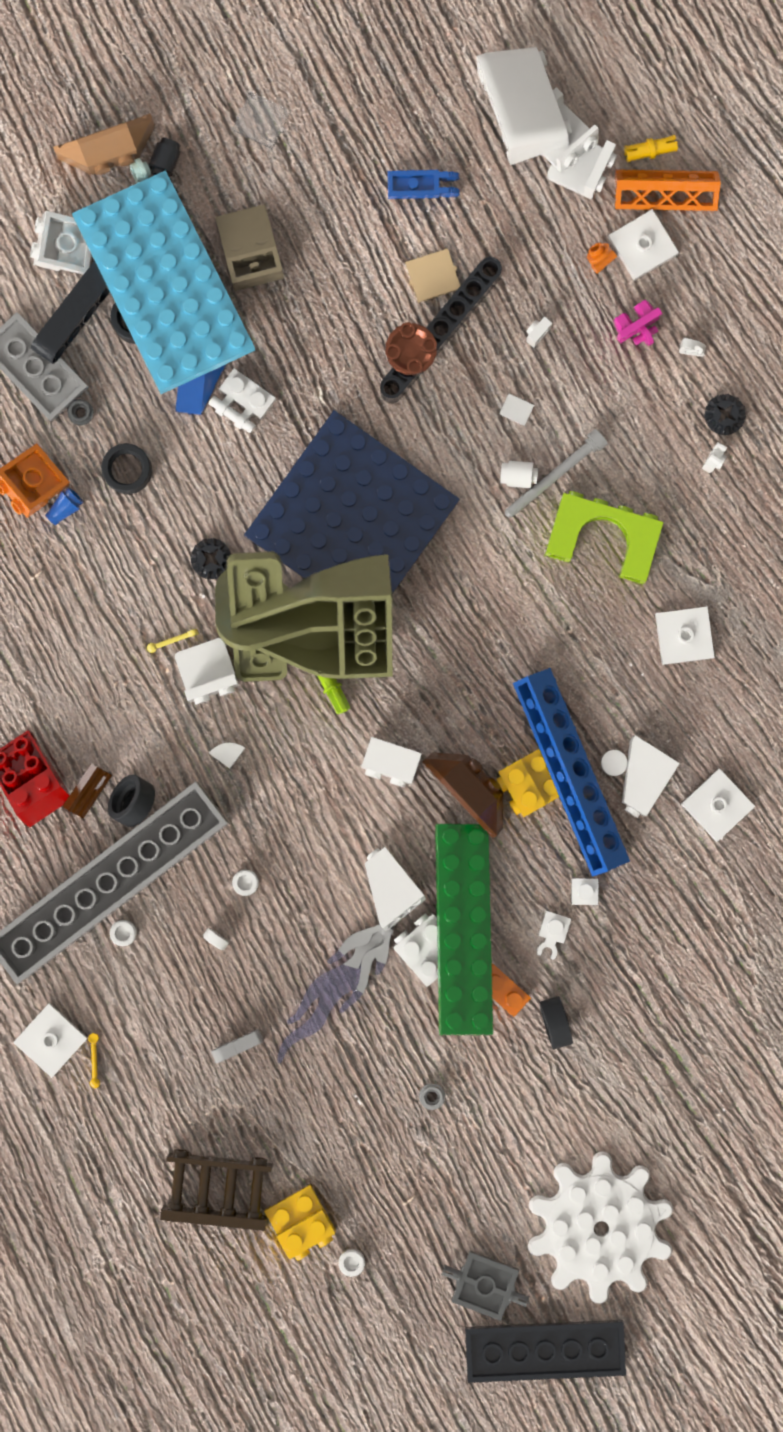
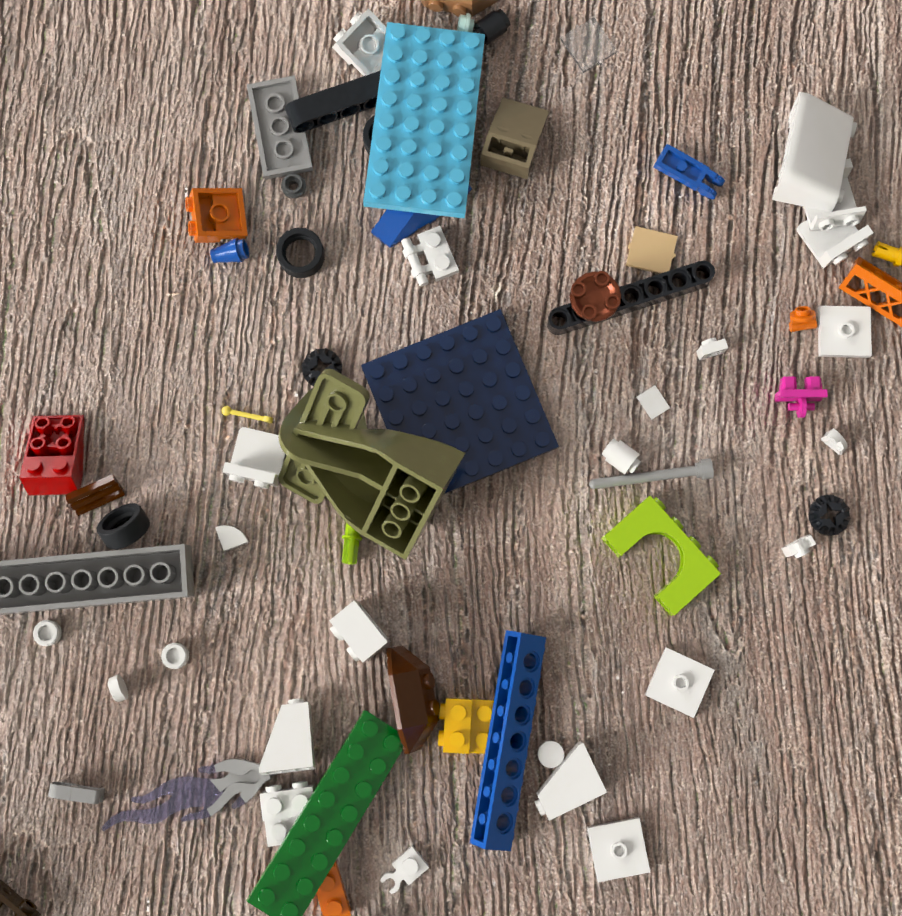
camera: 35 degrees right, 5 degrees down
white plate [571,878,598,905] -> none

